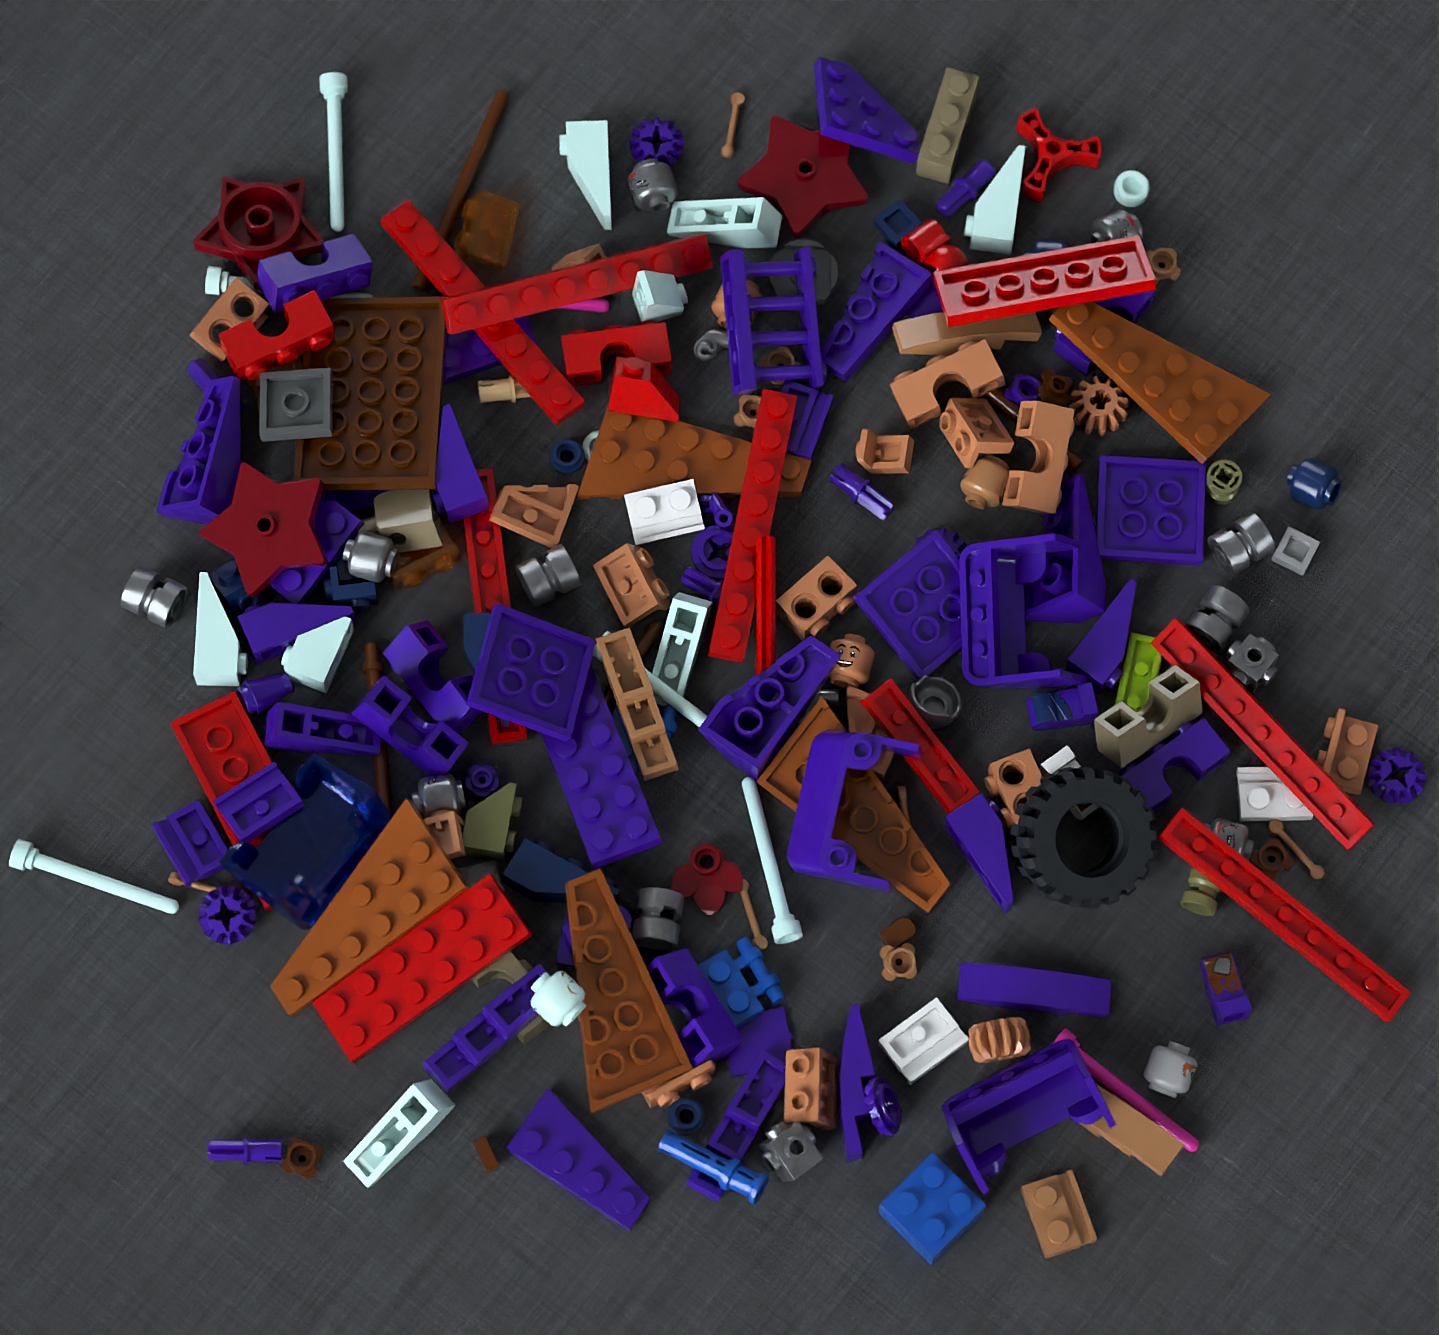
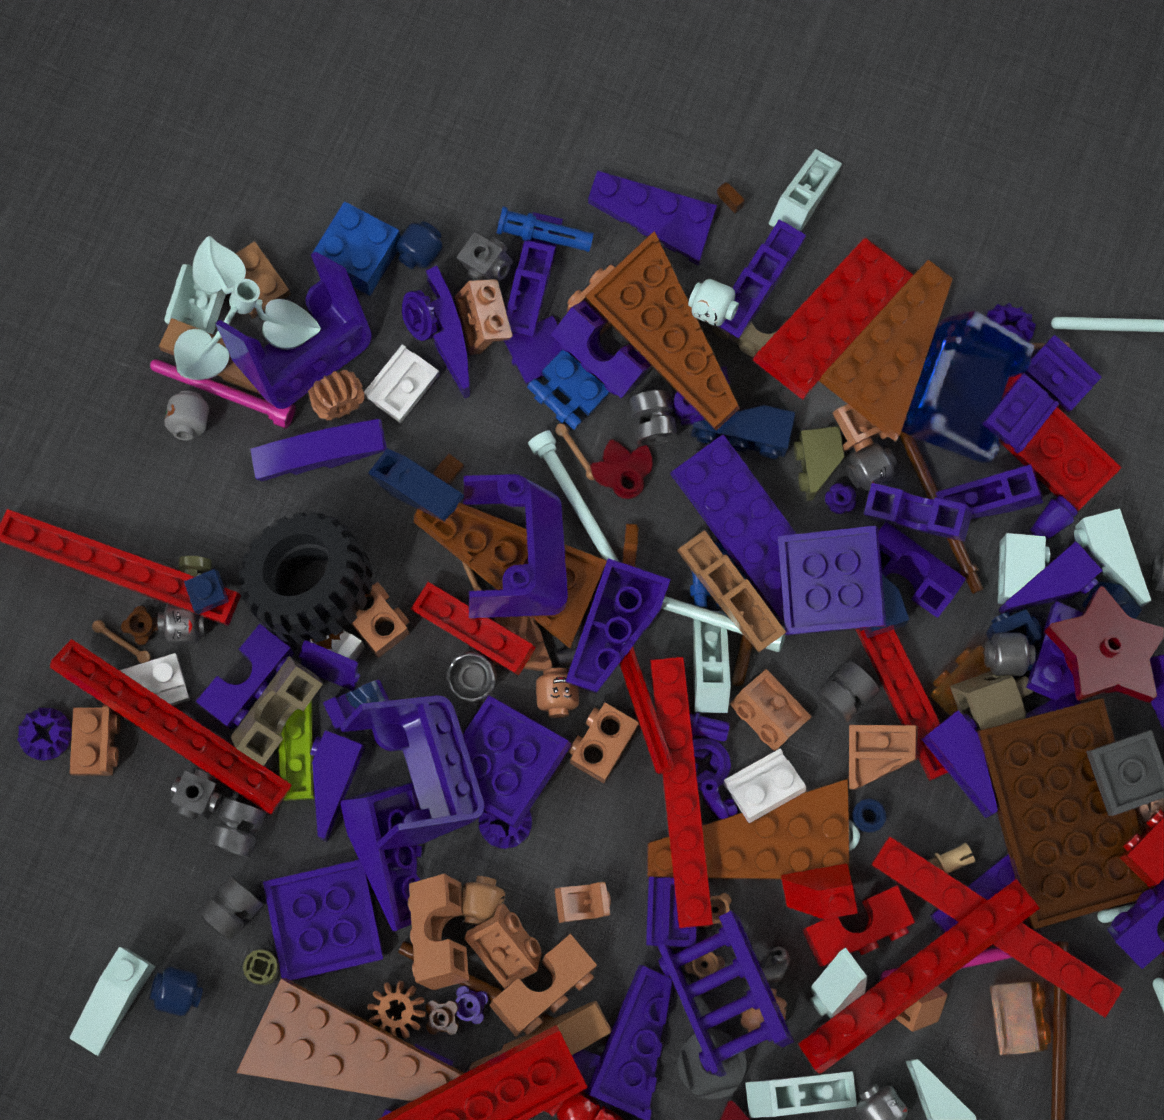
camera: 160 degrees right, 5 degrees up
dark purple axle [207,1135,282,1165] -> none
reddish brown plate [281,1138,324,1180] -> none
dark blue plate [668,1098,705,1135] -> none
dark purple axle [829,463,894,520] -> none
medium nougat plate [879,943,917,981] -> none
dark purple slope [943,794,1013,914] -> none
leg [1200,951,1252,1026] -> none
light grey plate [1271,526,1320,576] -> none
none -> light aqua slope [70,947,156,1056]
none -> light aqua bracket [164,264,226,334]
none -> light aqua plant [174,236,321,380]
none -> dark blue plate [184,569,229,615]
none -> dark purple piece [299,640,360,691]
none -> dark blue slope [368,448,464,522]
none -> dark blue head [396,221,443,270]
none -> dark orange tile [622,524,639,567]

